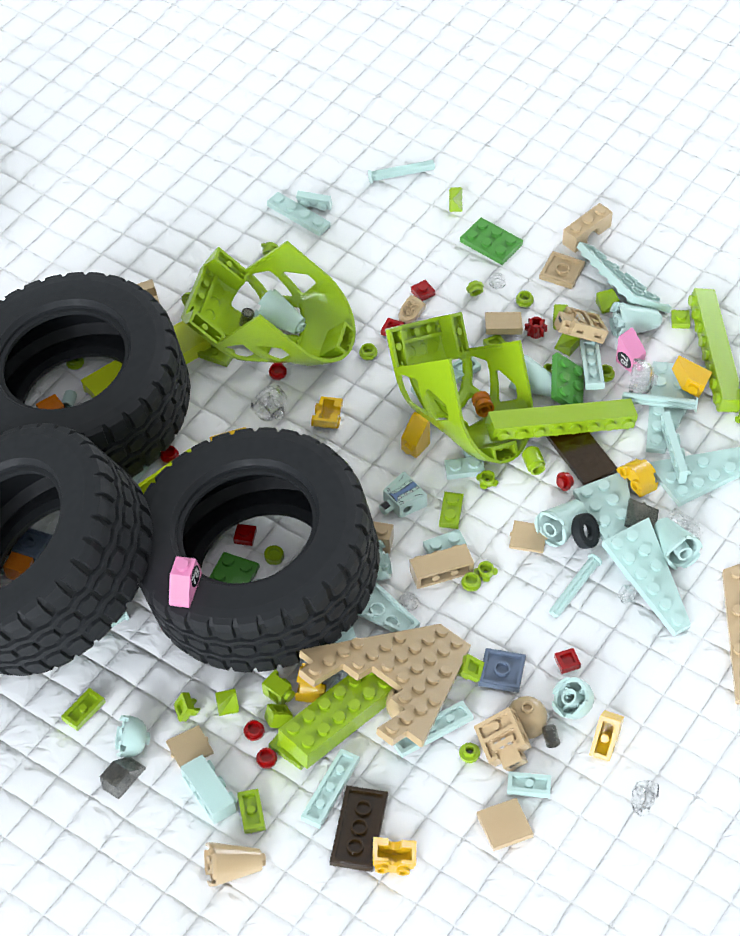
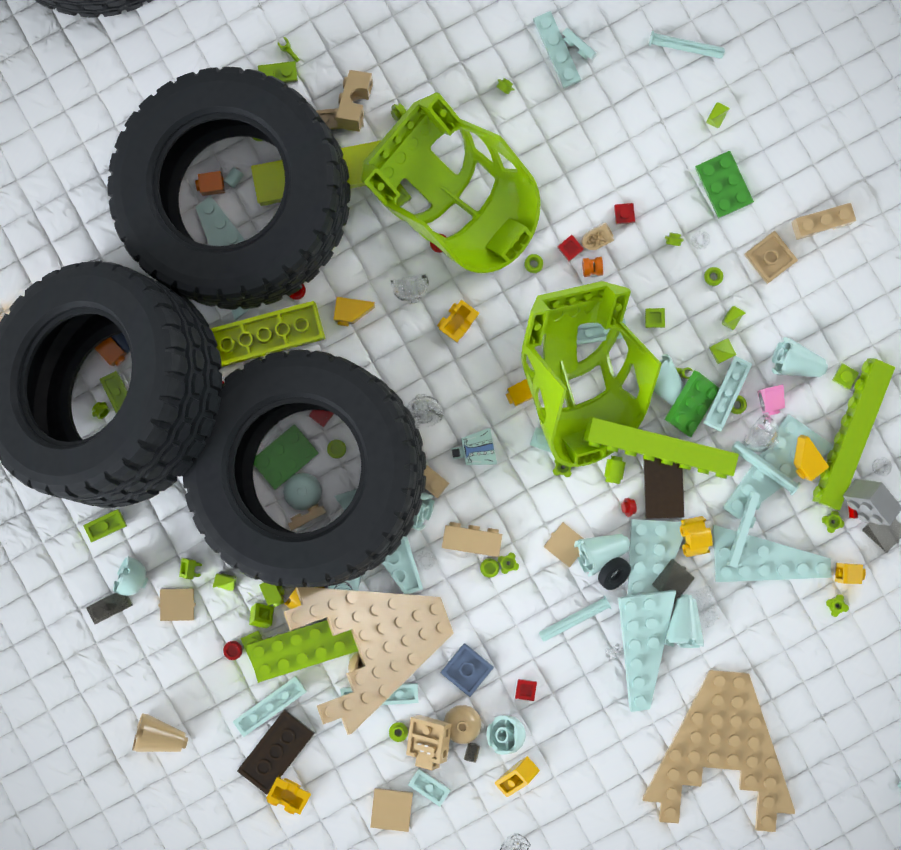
camera: 30 degrees right, 35 degrees up
bright pink slope [169,556,202,608] -> none
light aqua brick [180,754,237,825] -> none
lime plate [237,789,266,834] -> none
clear smoke hinge [239,308,254,326] -> none
red plate [244,720,265,741] -> none
light aqua cone [254,289,306,334] -> none
light aqua plate [423,529,467,554] -> none
lime plate [439,491,464,529] -> none
lime tile [459,654,485,683] -> none
orange wheel [472,391,494,417] -> none
tan tile [485,312,523,335] -> none
red gear [525,316,548,339] -> none
tan piece [554,306,609,344] -> none
light aqua wing [576,242,672,313] -> none
lime slope [595,288,620,314] -> none

